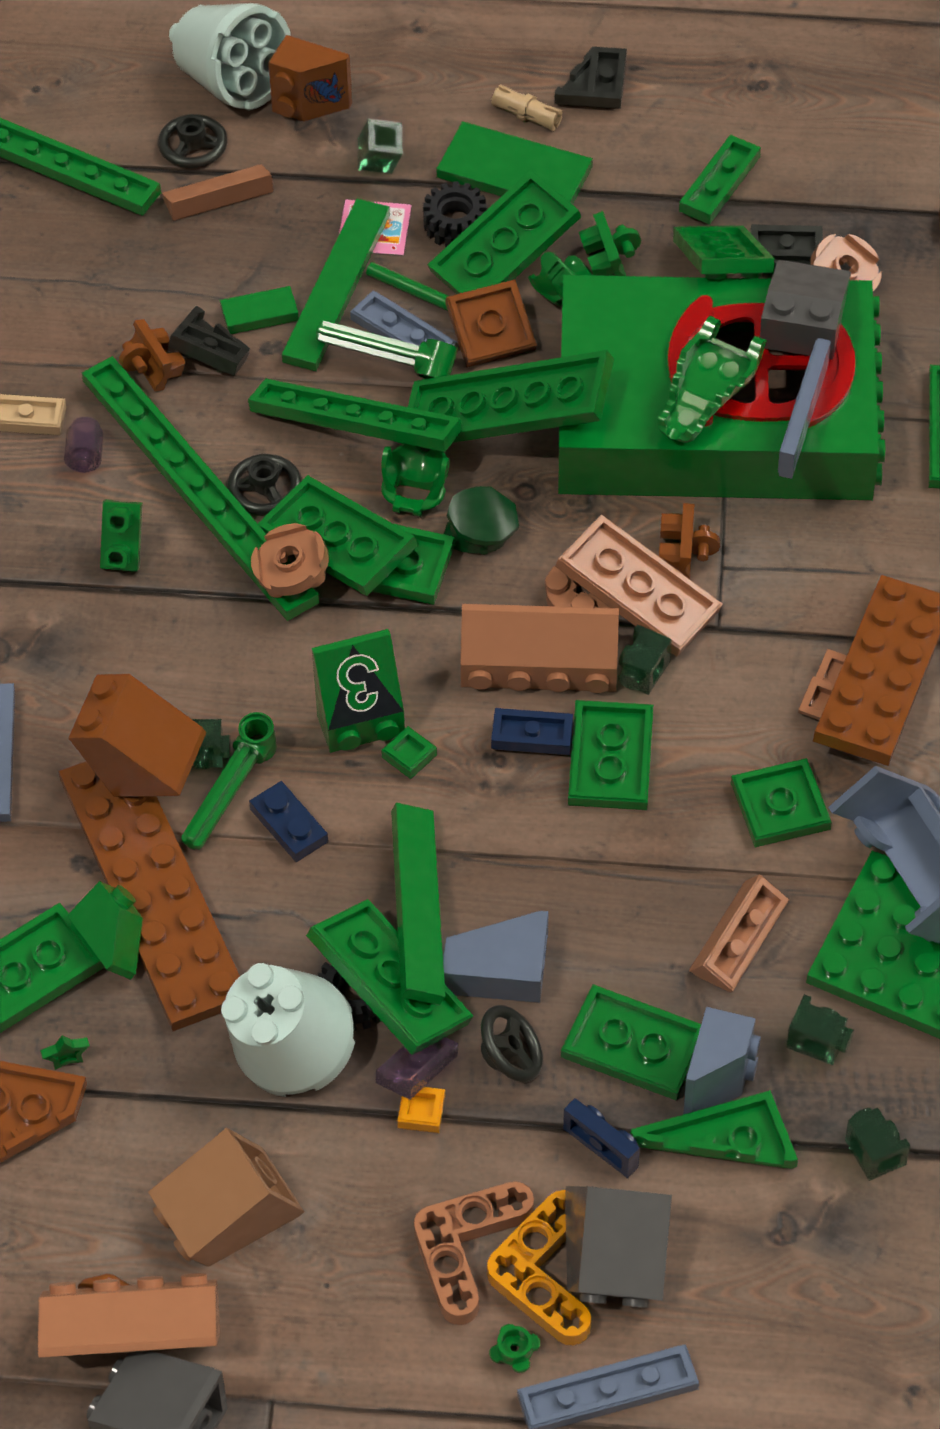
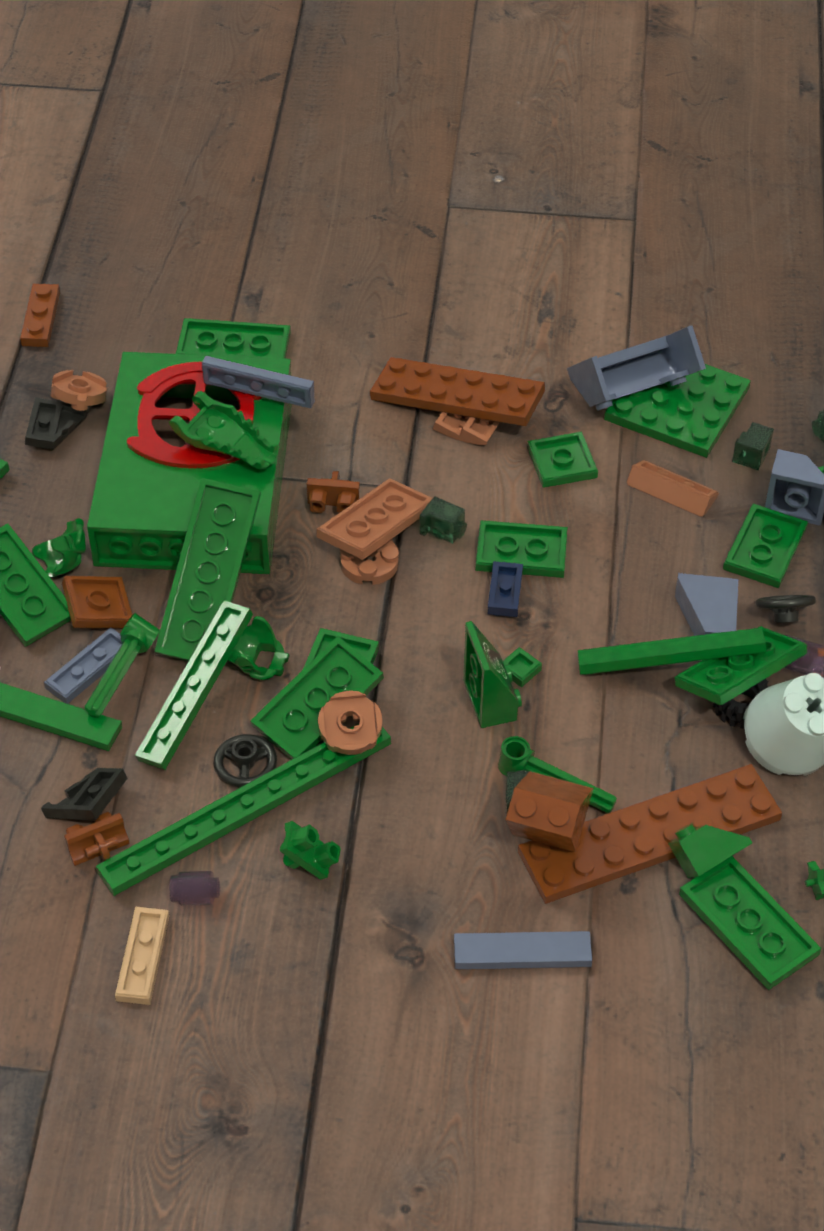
camera: 90 degrees left, 5 degrees down
green tile [220,286,299,334] -> none
dark blue plate [249,781,328,862] -> none
green bar [366,262,448,311] -> none
dark green hat [444,486,519,555] -> none
nougat slope [461,604,619,693] -> none
green hips [578,211,641,276] -> none
green plate [673,225,774,279] -> none
dark grey slope [760,260,851,359] -> none

